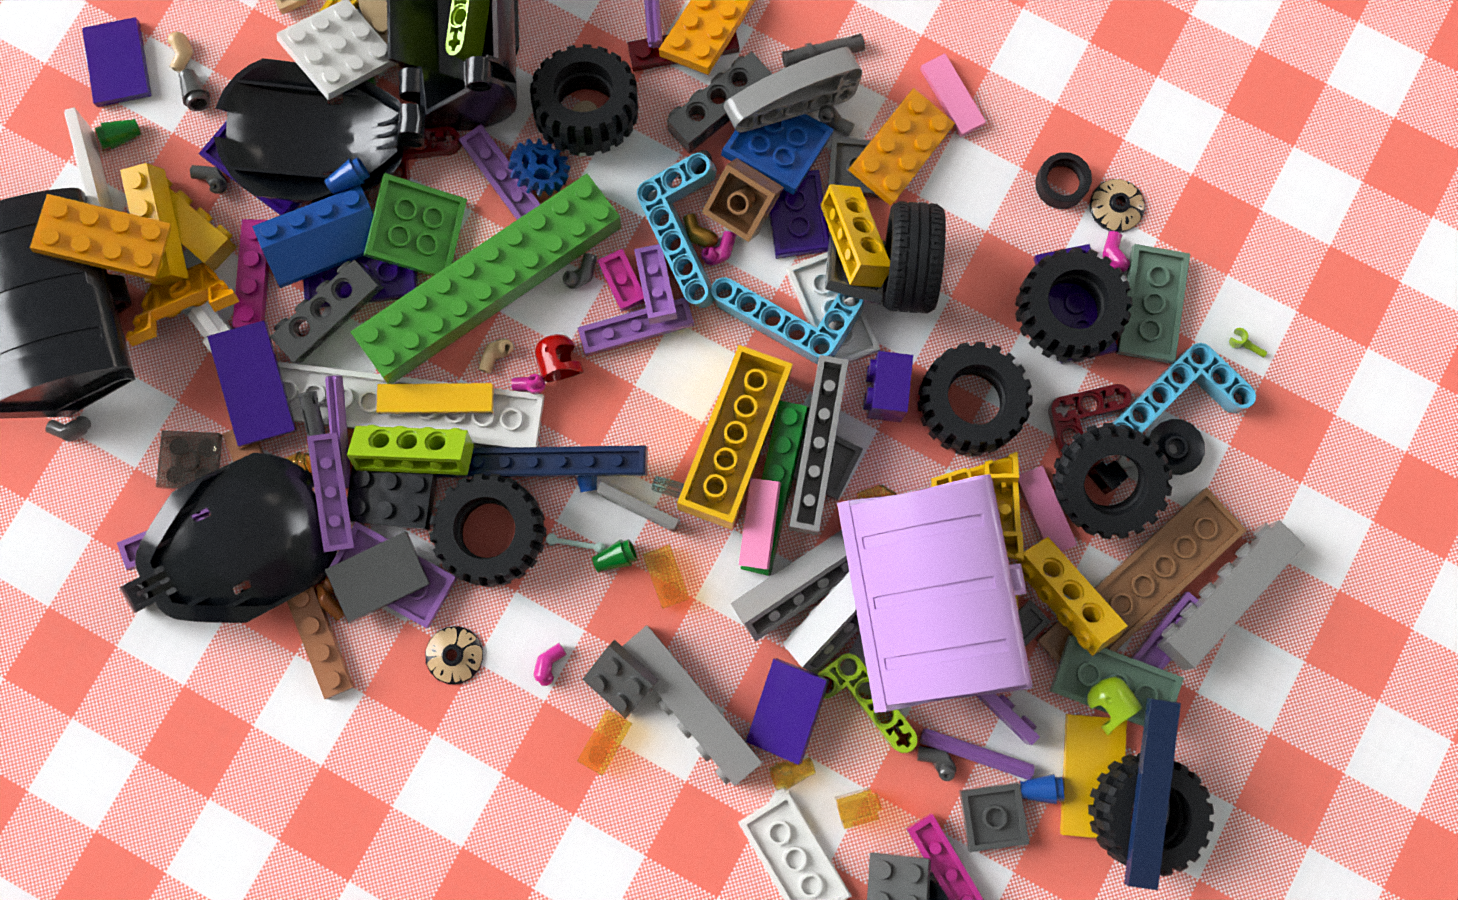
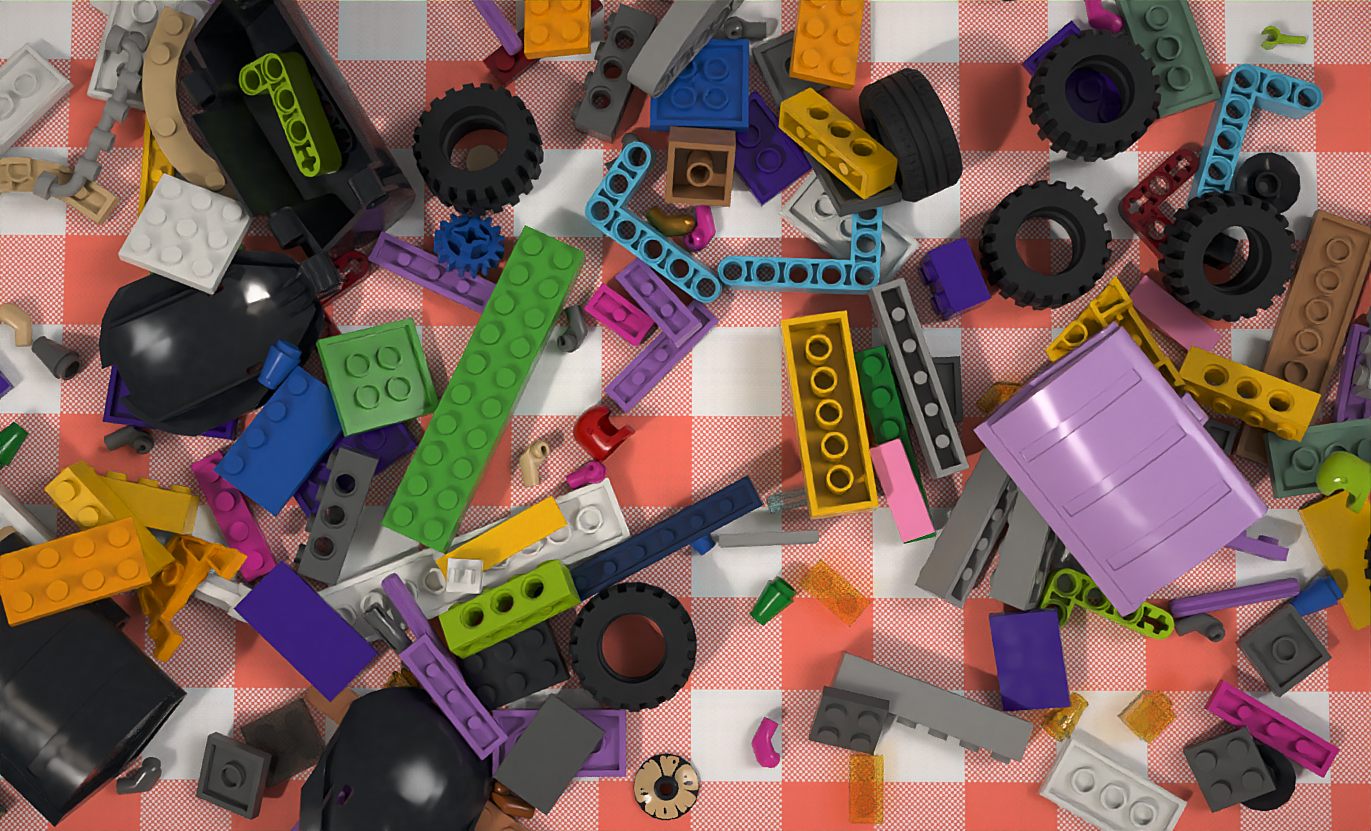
camera: 30 degrees left, 5 degrees up
light aqua hinge [546,533,605,553] -> none
none -> dark grey plate [196,732,271,820]
none -> white tile [446,558,484,594]

